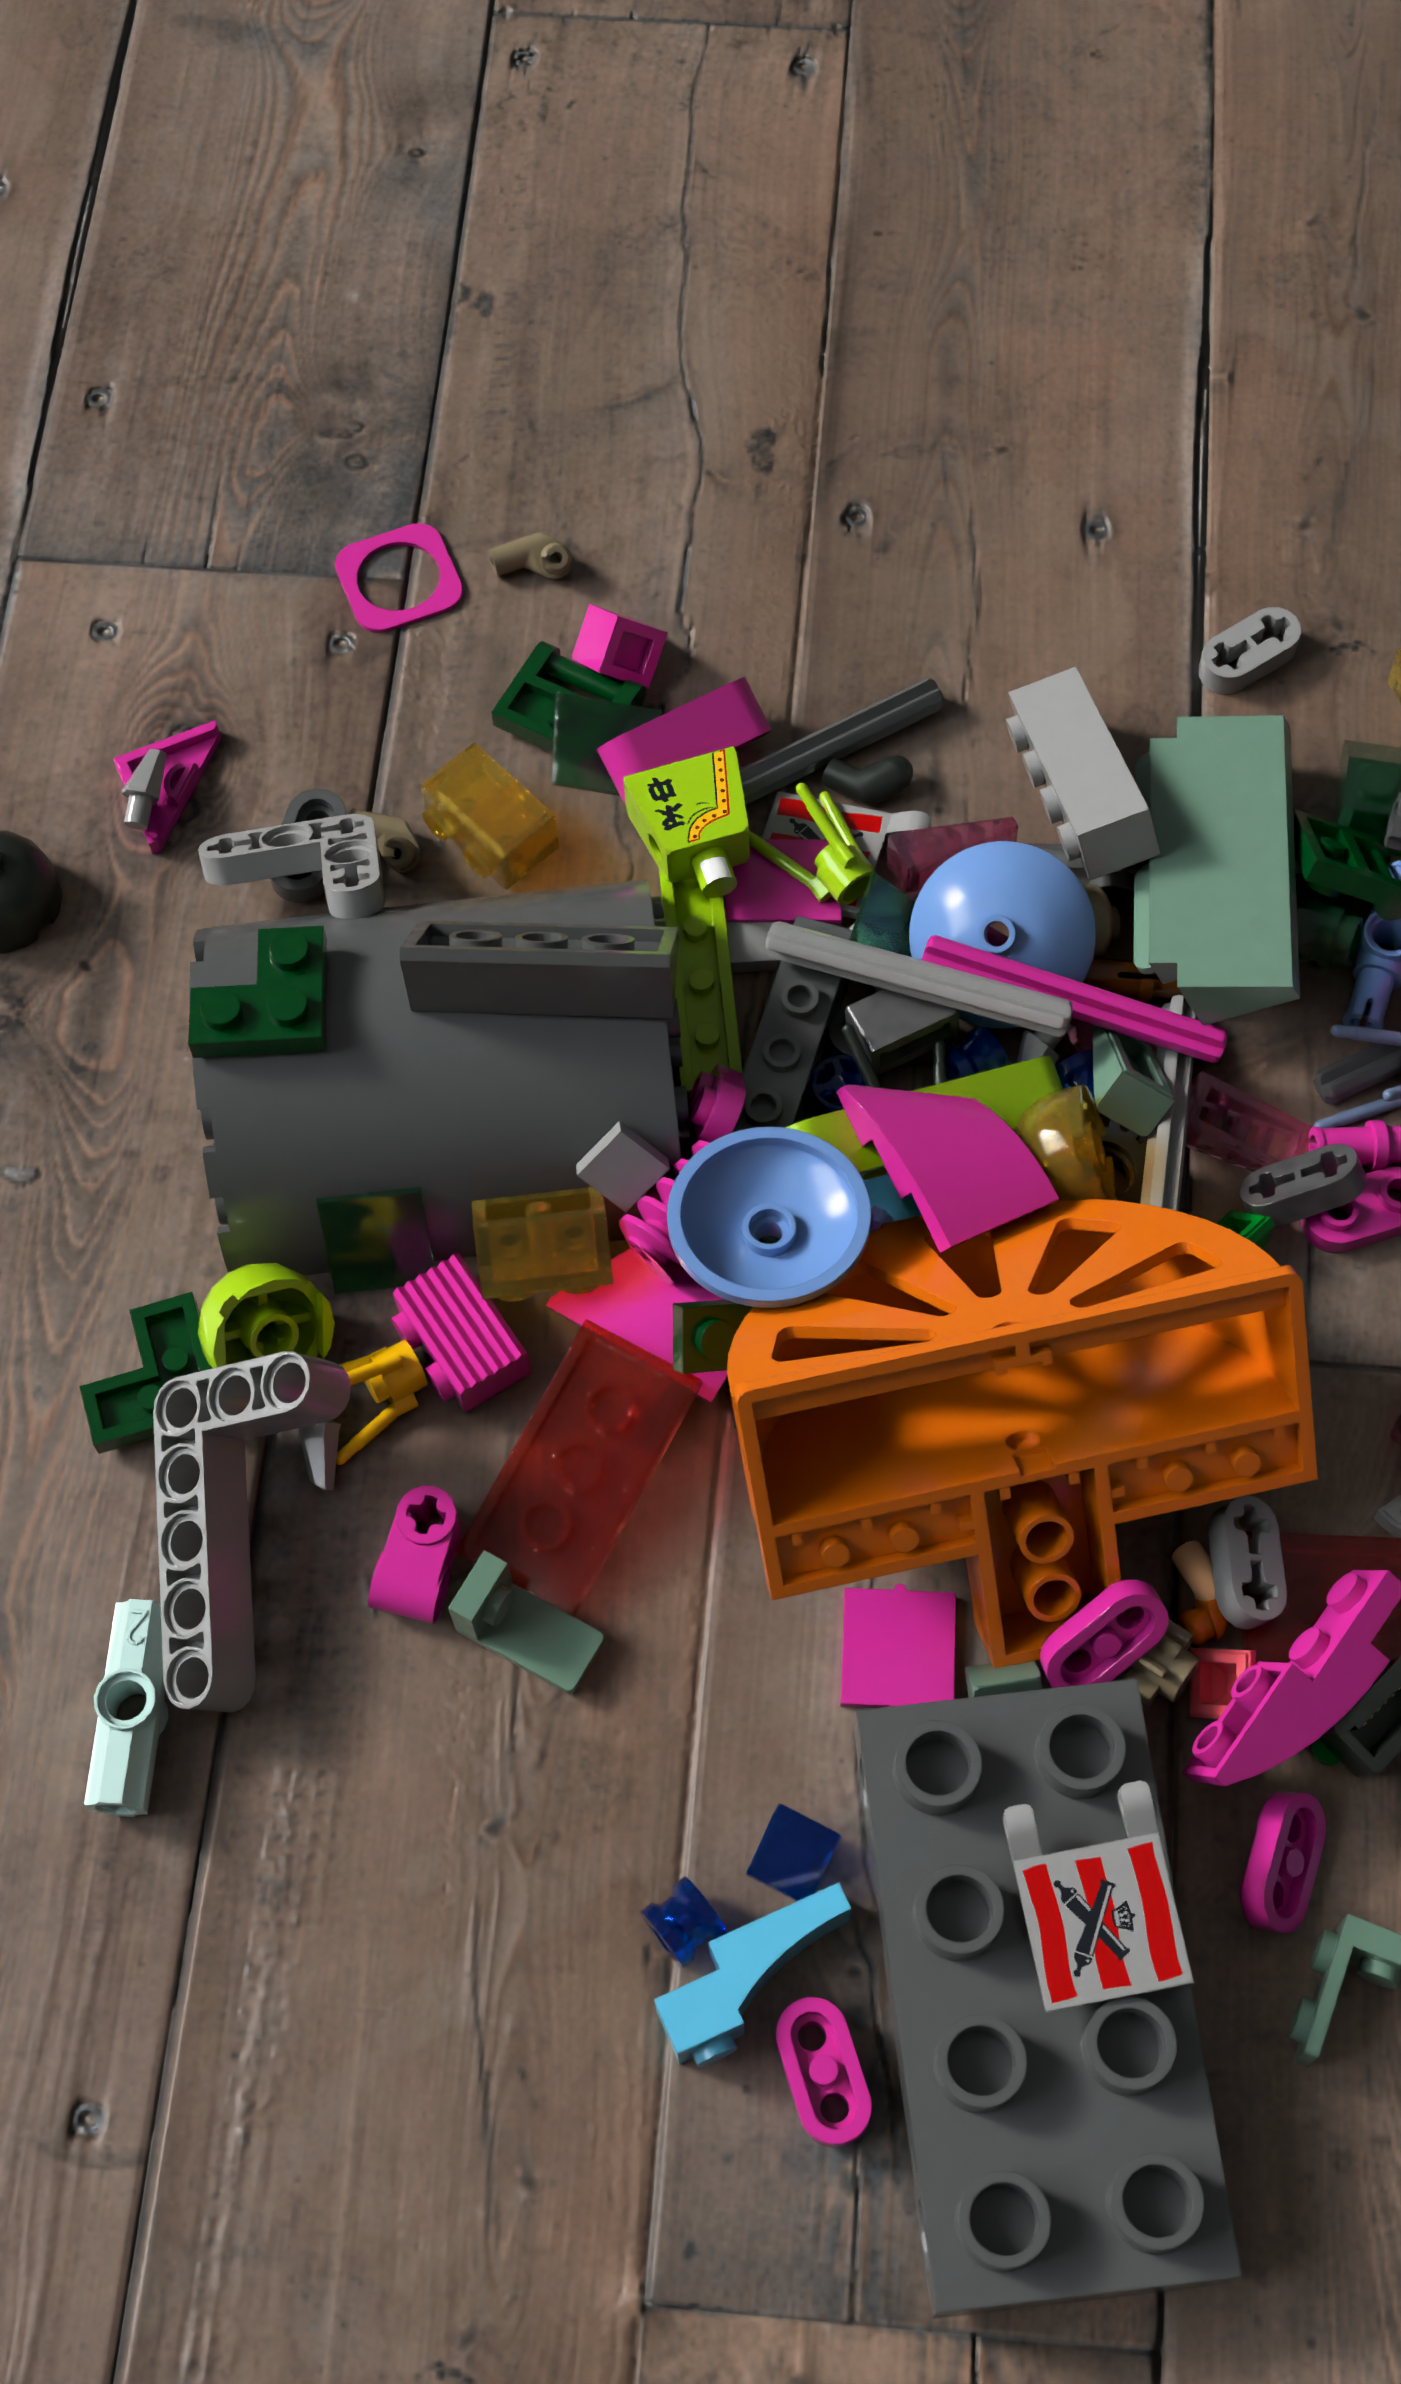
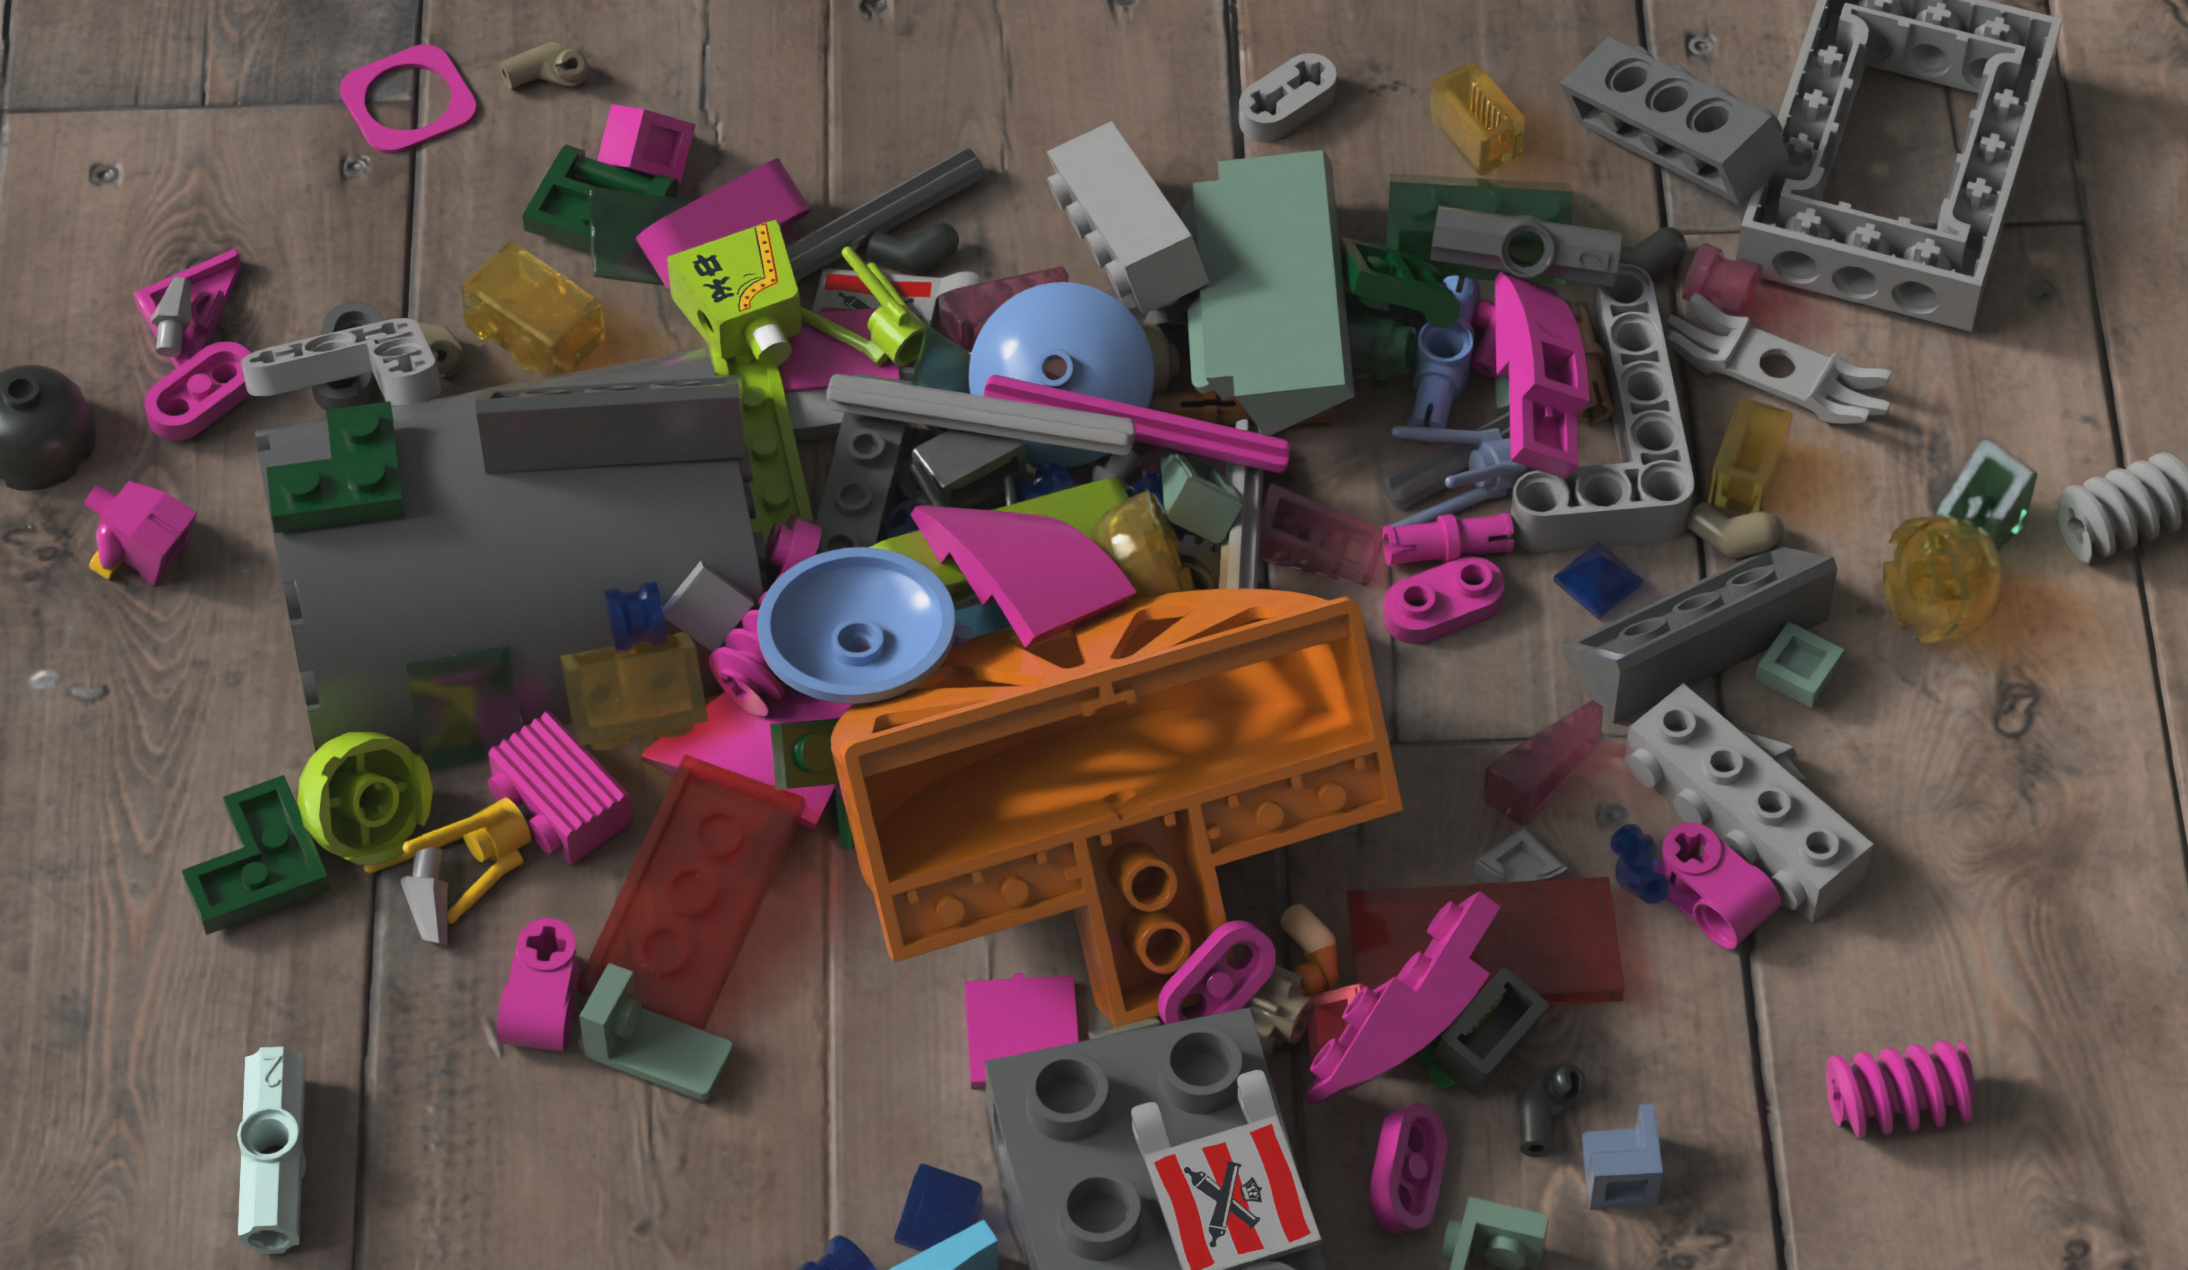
camera: 10 degrees left, 10 degrees down
light grey beam [153,1352,351,1713] -> none
light grey beam [1208,1495,1287,1630] -> none
flat silver beam [1240,1144,1367,1227] -> none
none -> dark pink piece [84,481,197,586]
none -> dark pink plate [144,341,250,441]
none -> clear blue wheel [604,581,668,653]

